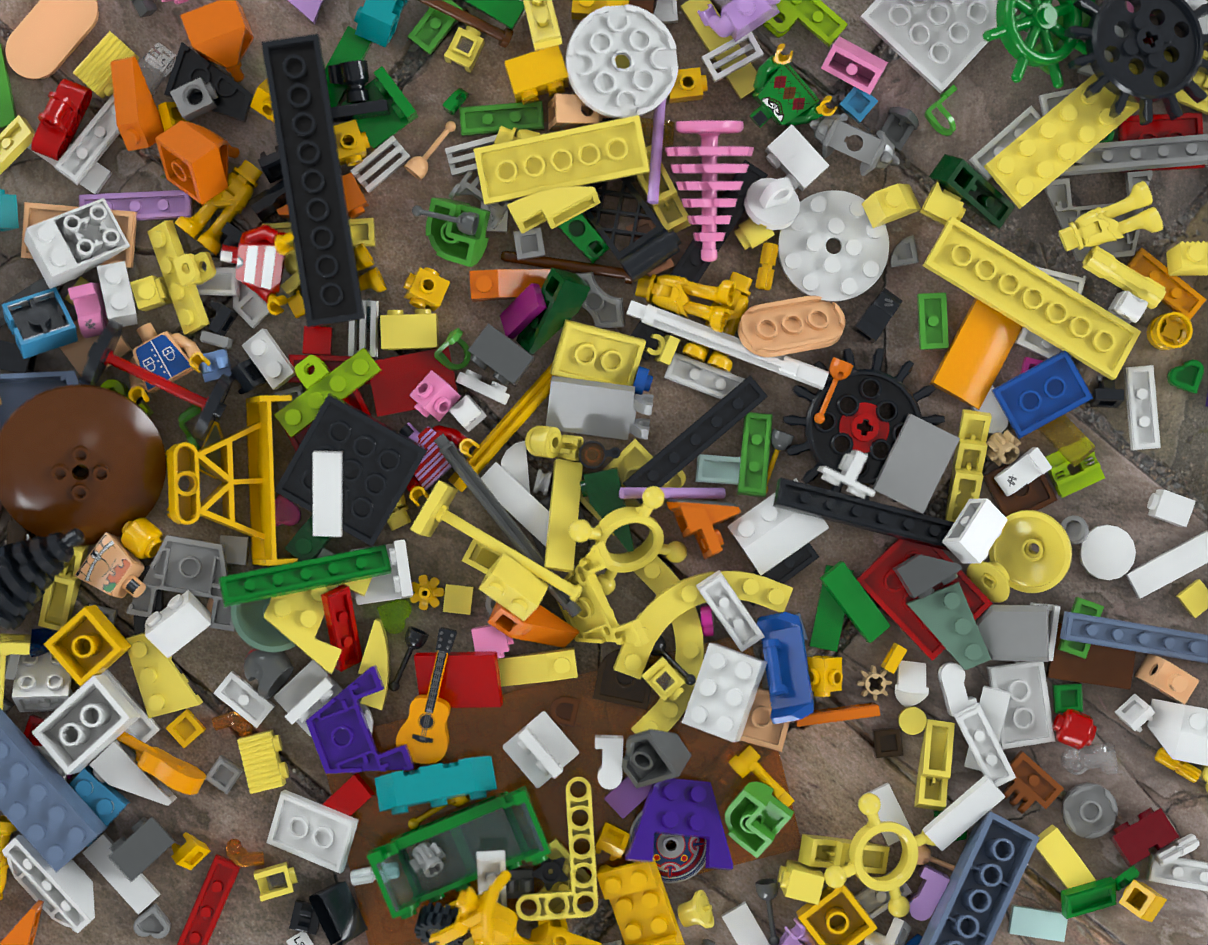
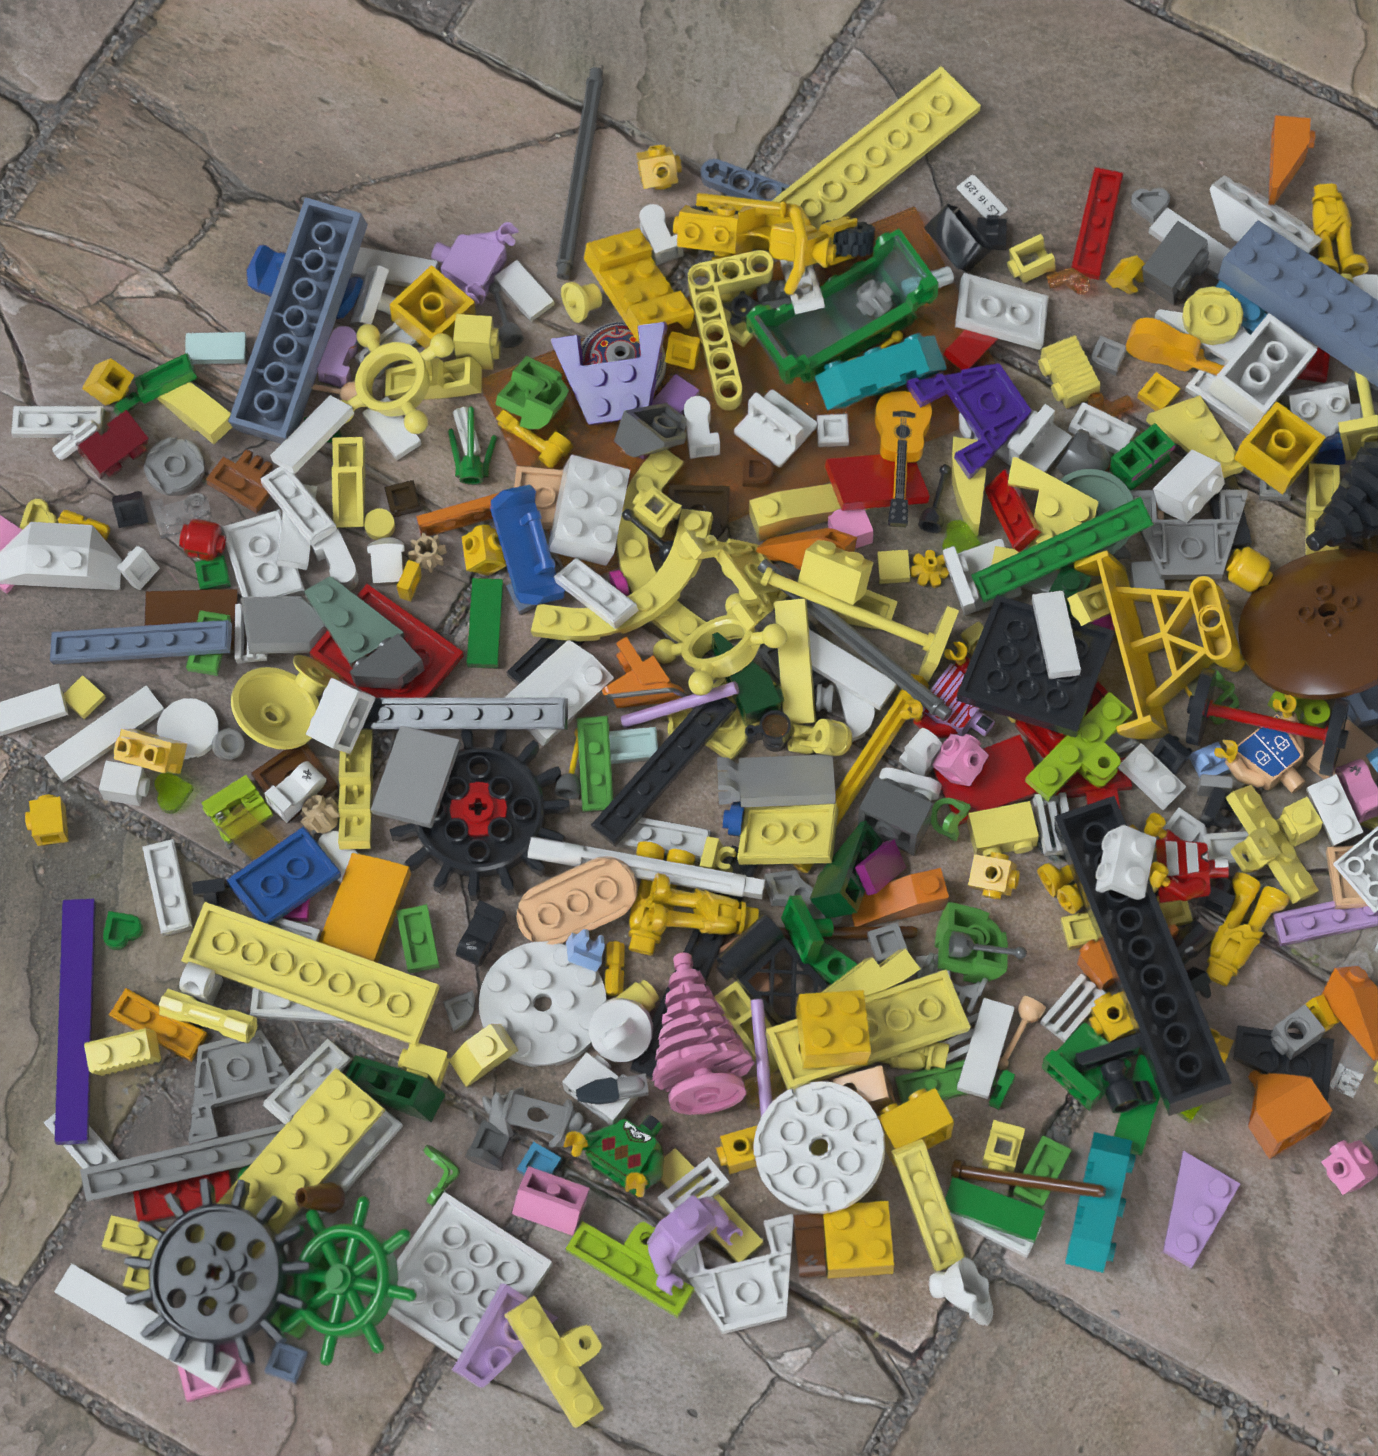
camera: 175 degrees right, 20 degrees down
light nougat torso [75,532,146,599] -> none
orange piece [155,120,239,205] -> none
orange hinge [814,357,854,424] -> none
white bracket [817,450,876,499] -> none
green tile [819,561,891,643] -> none
light yellow piece [1058,181,1163,252] -> none
light nougat torso [1134,654,1199,704] -> none
yellow wheel [1146,312,1193,351] -> none
none -> black tile [112,491,149,528]
none -> yellow hips [114,729,188,774]
none -> clear neon green tile [154,772,194,814]
none -> white tile [263,1039,352,1125]
none -> reddish brown cone [295,1182,345,1214]
none -> green plant [448,406,497,485]
none -> white piece [453,407,481,456]
none -> light blue tile [566,929,605,972]
none -> piece [576,1074,649,1105]
none -> green tile [781,895,834,964]
none -> yellow brick [796,990,871,1069]
none -> white tile [817,414,849,447]
none -> white tile [957,998,1015,1099]
none -> light yellow plate [1067,583,1111,626]
none -> white bracket [1096,825,1156,900]
none -> green hips [1110,423,1176,490]
none -> light yellow tile [1182,286,1243,345]

